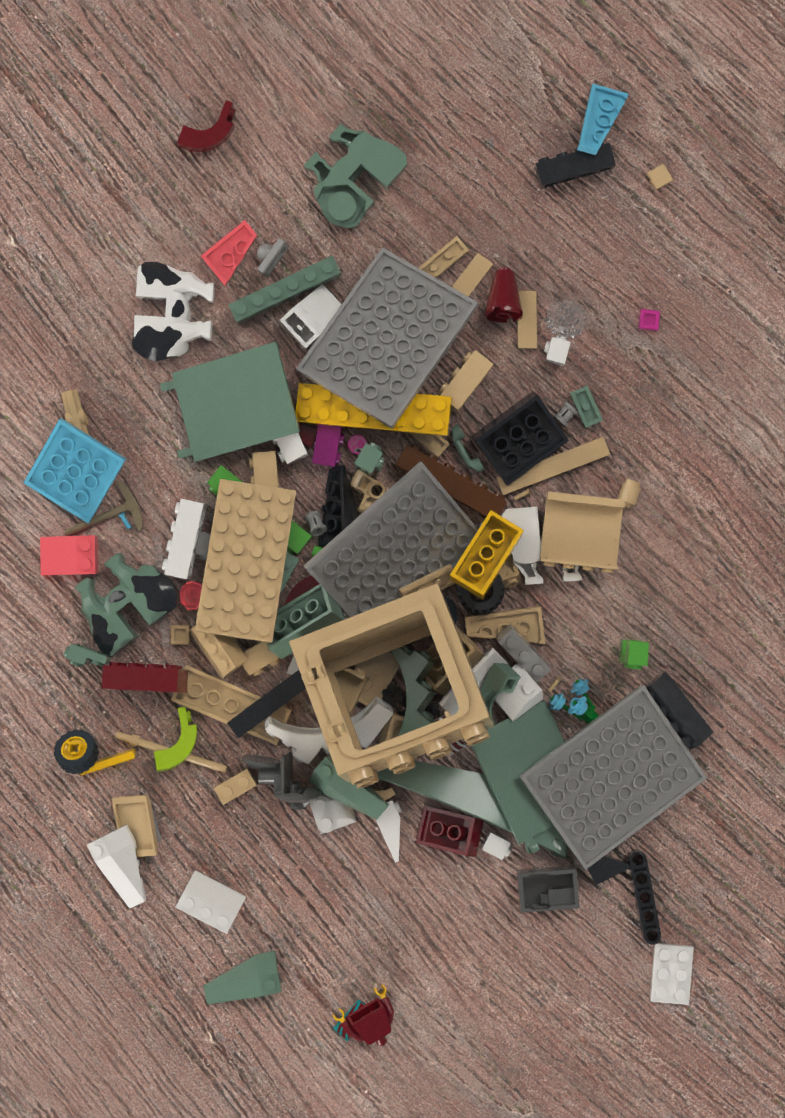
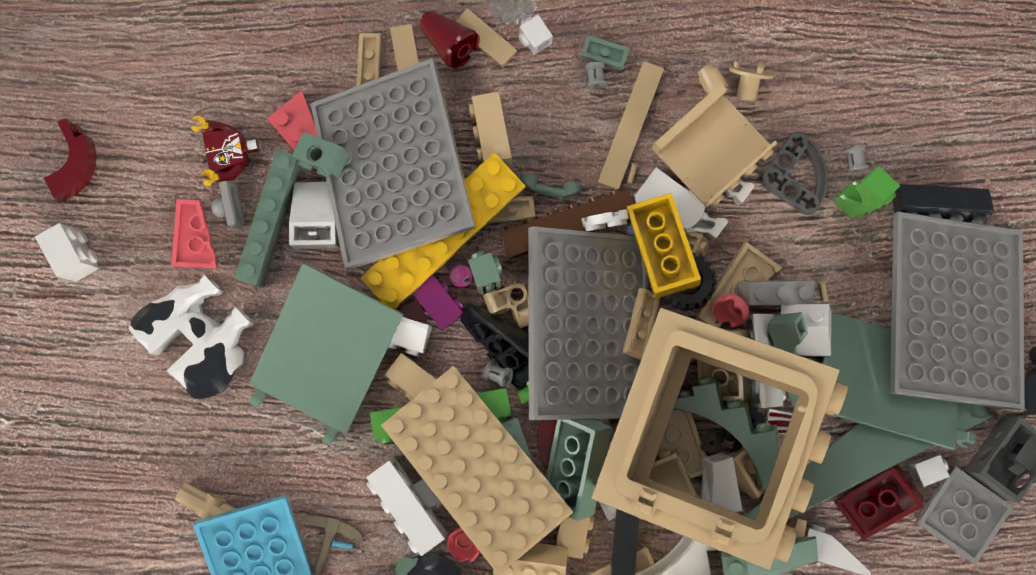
camera: 50 degrees left, 5 degrees down
sand green animal [304,123,407,228] -> none
black slope [471,392,569,486] -> none
medium azure plant [549,679,598,725] -> none
none -> white brick [35,223,100,282]
none -> dark red torso [191,116,260,186]
none -> coral wing [267,91,321,169]
none -> sand green brick [292,132,350,178]
none -> white plate [582,209,629,231]
none -> coral hair [712,294,750,328]
none -> tan piece [729,61,774,101]
none -> dark grey beam [761,133,828,215]
none -> light grey bush [844,146,869,173]
none -> light grey plate [915,466,1014,565]

